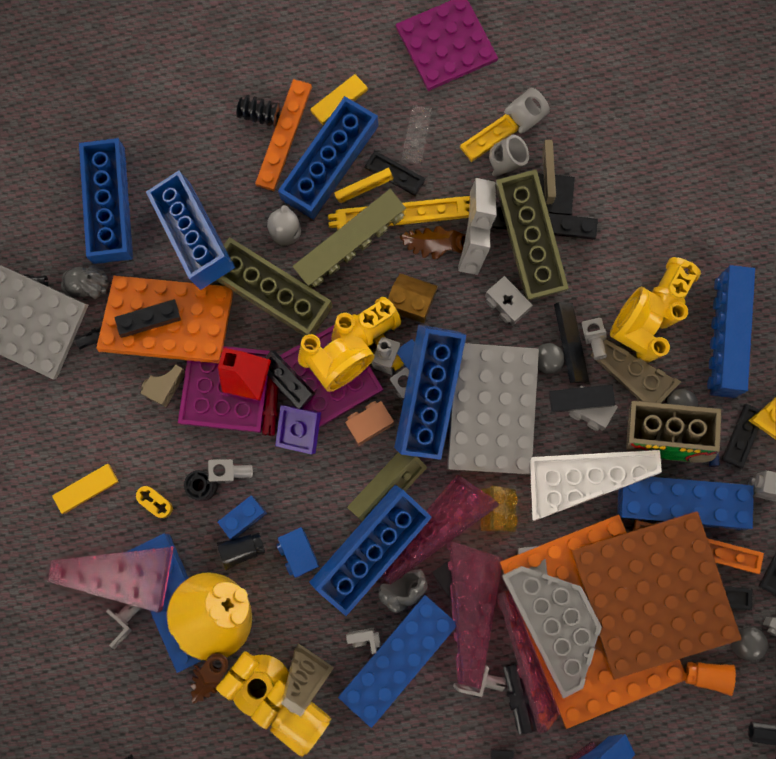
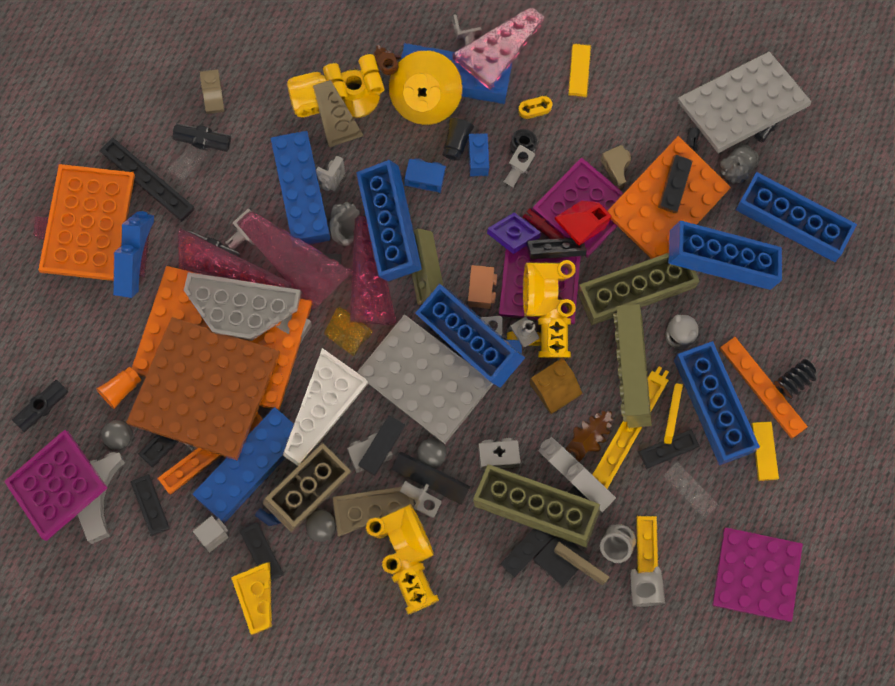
camera: 115 degrees right, 5 degrees down
blue brick [707,265,755,398] -> none

